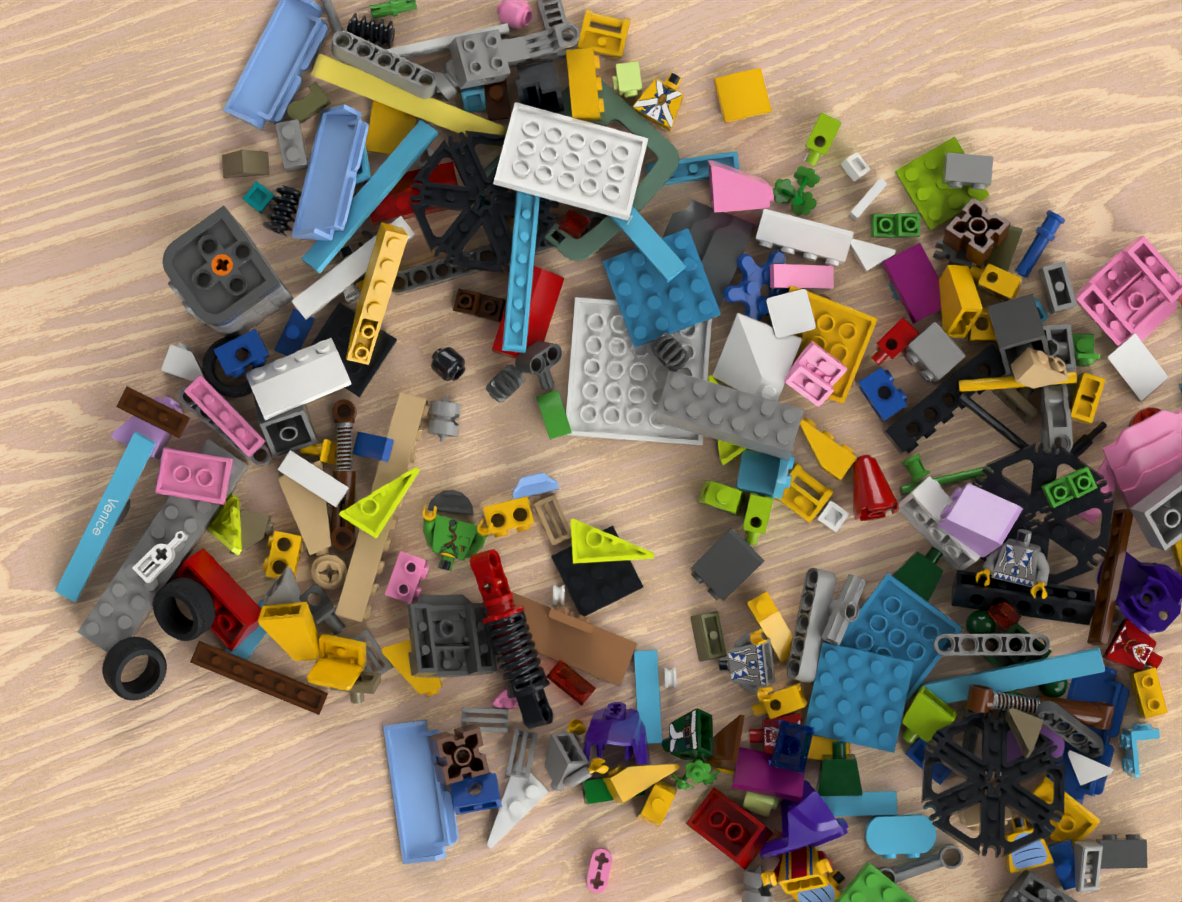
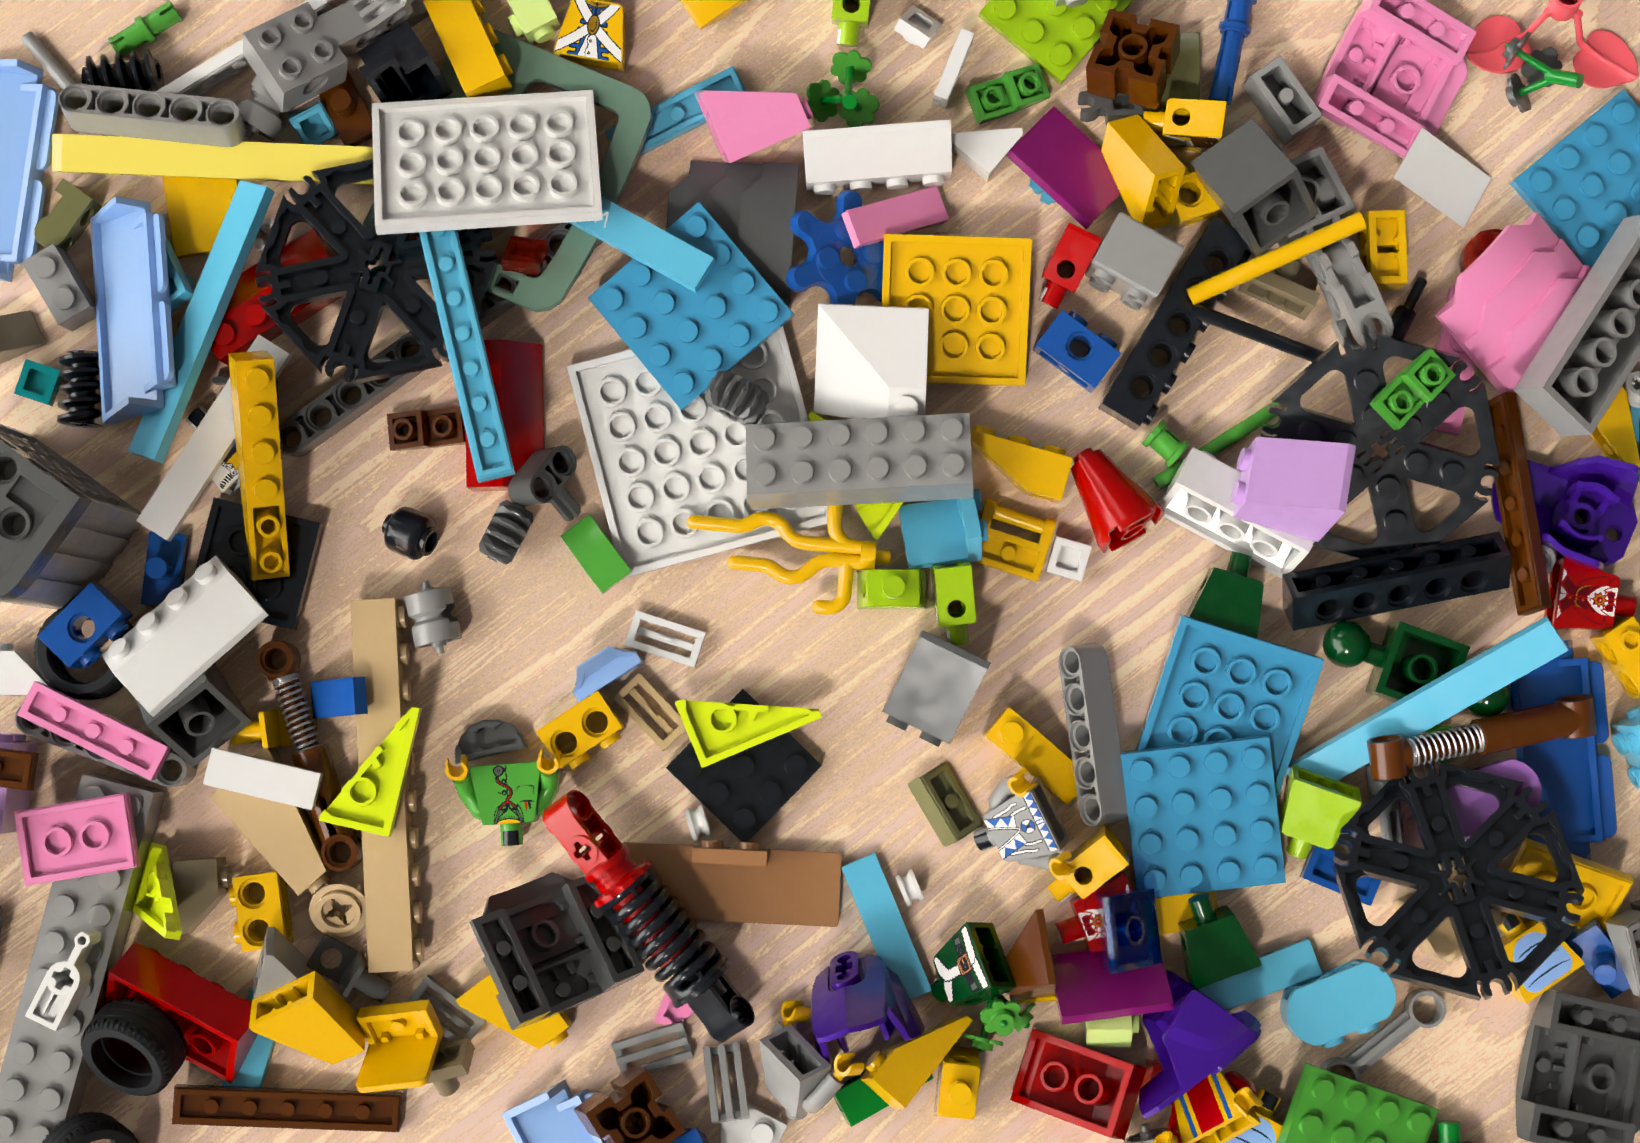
camera: 20 degrees left, 0 degrees up
bright pink brick [385,551,430,604] -> none
clear red plate [546,659,596,706] -> none
white sticker [766,289,816,338] -> none
bright pink slope [784,341,848,407] -> none
light grey piece [821,574,867,646] -> none
light grey beam [933,634,1050,656] -> none
torso [976,529,1050,599] -> none
clear red plate [988,602,1022,628] -> none
dark tan slope [1005,708,1044,758] -> none
tan slope [1011,347,1069,389] -> none
dark grey beam [1037,701,1104,758] -> none
white slope [1068,750,1114,785] -> none
bright green bracket [1072,334,1100,367] -> none
none -> white tile [625,610,706,668]
none -> yellow plant [686,505,891,615]

